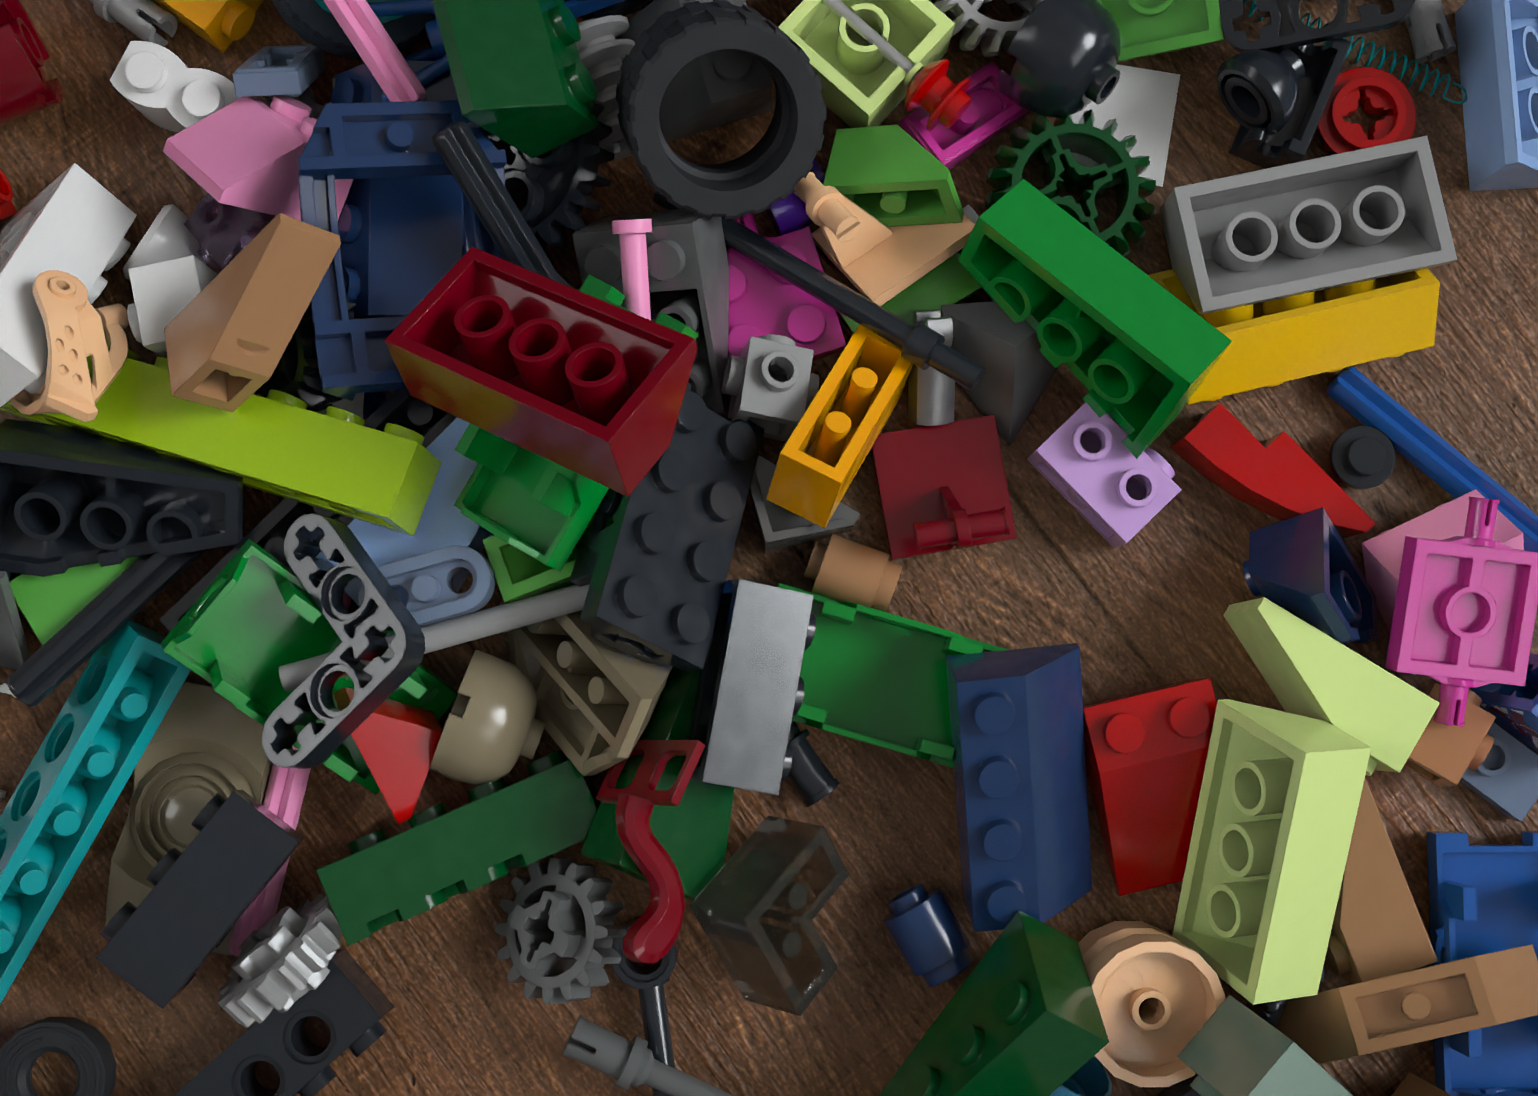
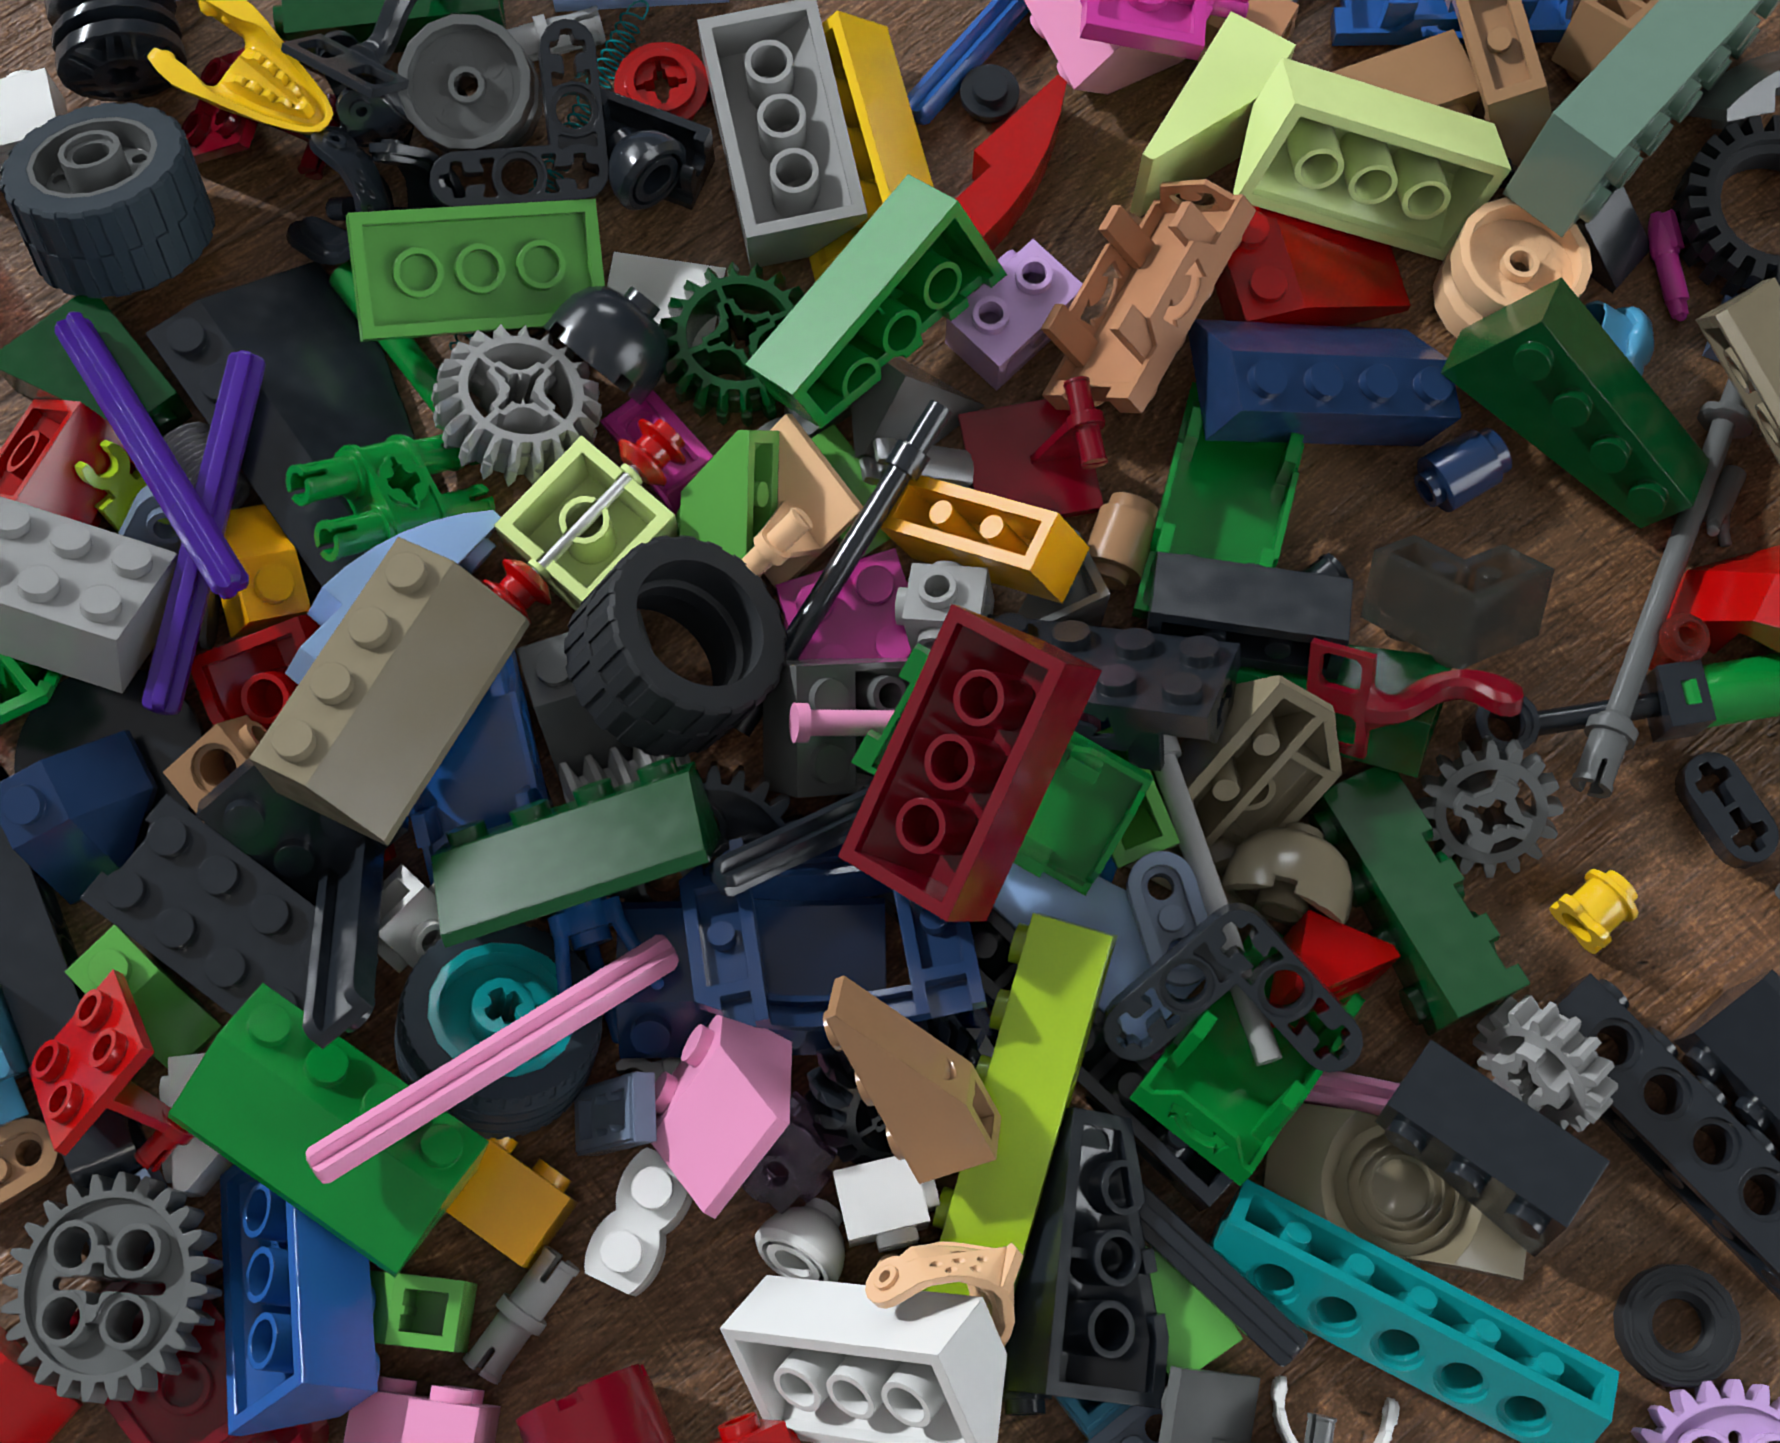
camera: 90 degrees left, 10 degrees down
dark blue slope [1243,507,1378,643] -> none
none -> nougat piece [1041,179,1256,413]
none -> yellow brick [1549,869,1638,954]

